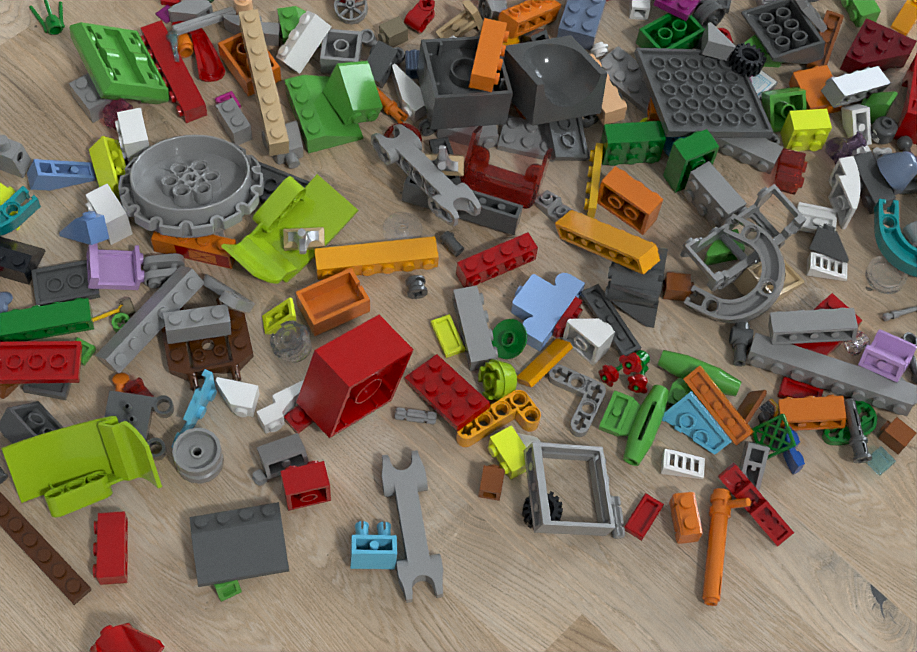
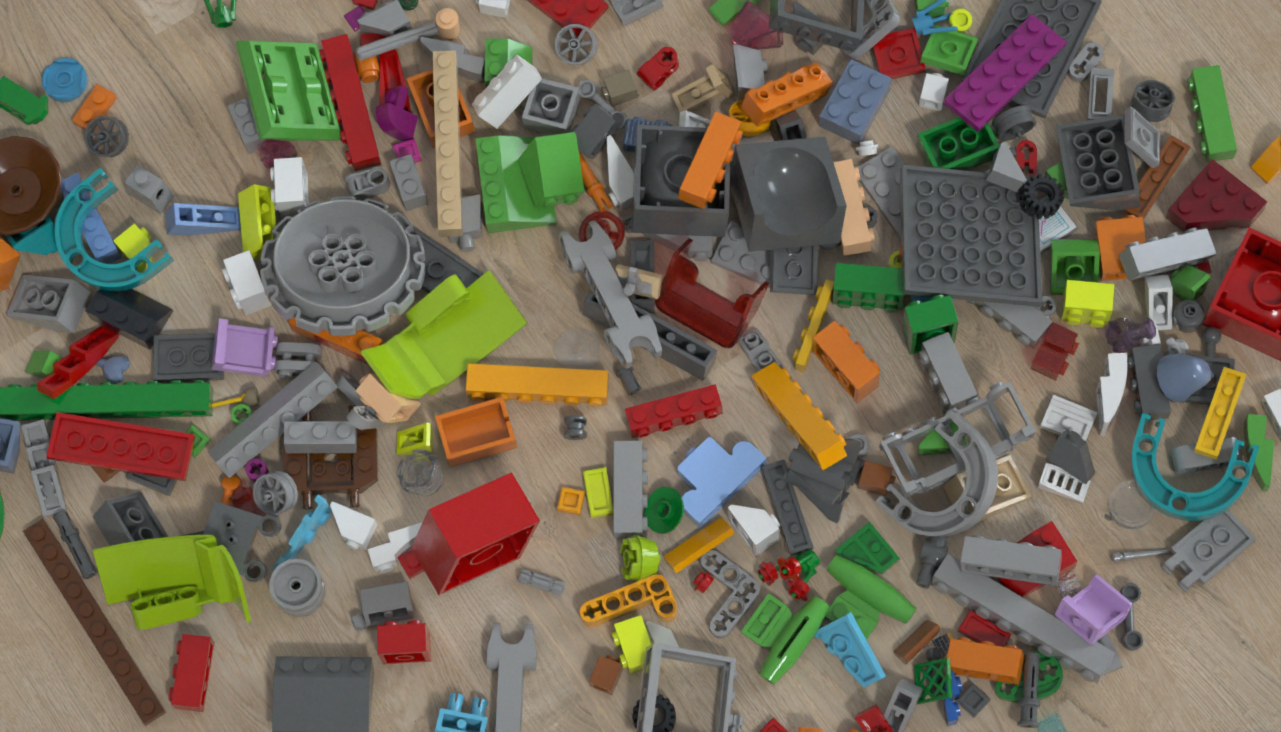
camera: 25 degrees right, 10 degrees up
medium blue slope [59,211,109,245] -> none
clear light blue piece [166,31,179,62] -> none
piece [283,227,325,254] -> none
red plate [404,354,491,431] -> none
red slope [553,296,583,338] -> none
white slope [661,449,705,479] -> none
orange plate [683,366,754,446] -> none
dark orange brick [878,417,917,455] -> none
none -> magenta bush [245,458,269,484]
none -> light grey wheel [253,471,298,516]
none -> light grey piece [344,167,391,201]
none -> light nougat brick [356,373,421,423]
none -> magenta brick [376,85,418,141]
none -> light orange tile [557,487,585,516]
none -> red plate [693,572,714,593]
none -> green wing [834,522,901,574]
none -> dark grey tile [956,683,991,718]

